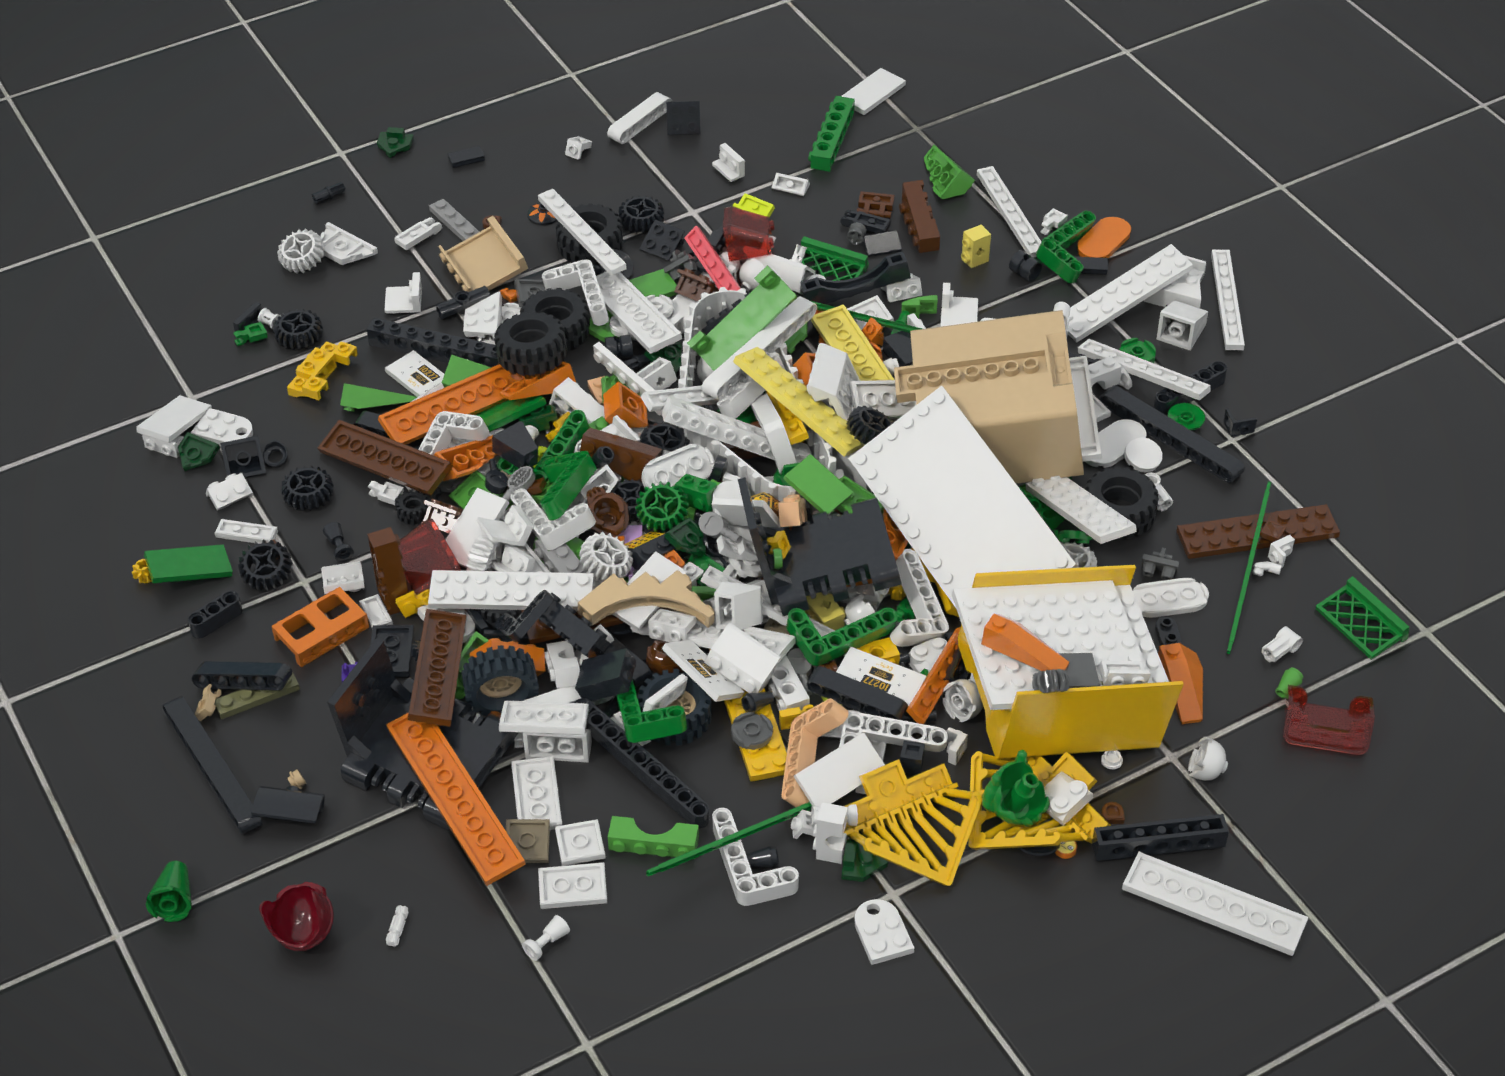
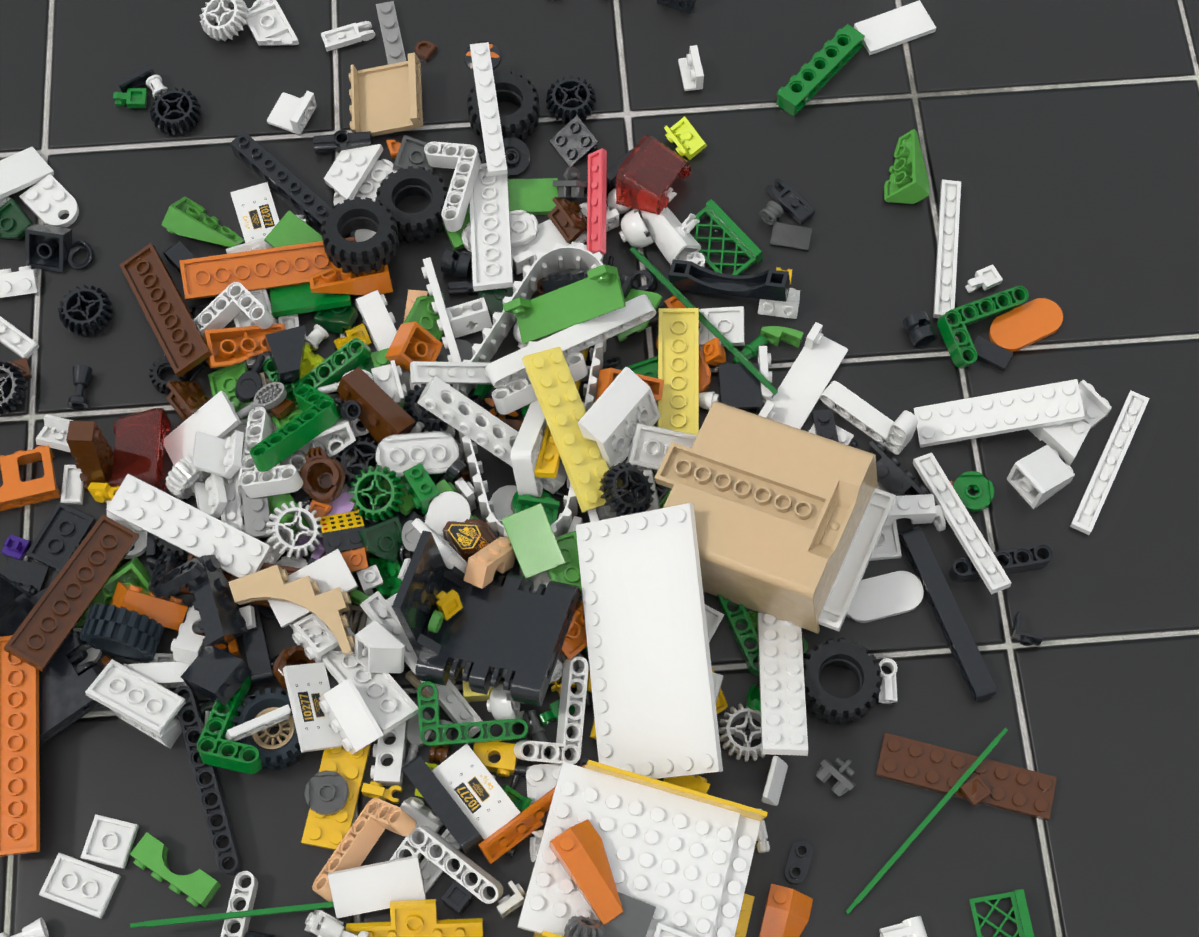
camera: 25 degrees right, 20 degrees up
yellow bracket [287,341,358,400] -> none
white plate [368,481,404,505] -> none
dark tan tile [506,819,550,863] -> none
white tile [511,756,562,830] -> none
black cone [741,691,774,713] -> none
white slope [772,173,810,196] -> none
reddish brown plate [857,191,895,218] -> none
reddish brown wedge [899,180,940,253] -> none
light yellow brick [961,225,991,268] -> none
white tile [1124,437,1162,473] -> none
white tile [1133,578,1209,618] -> none
green dish [1168,403,1205,430] -> none
white arm [1253,561,1282,576] -> none
white bracket [1268,535,1295,567] -> none

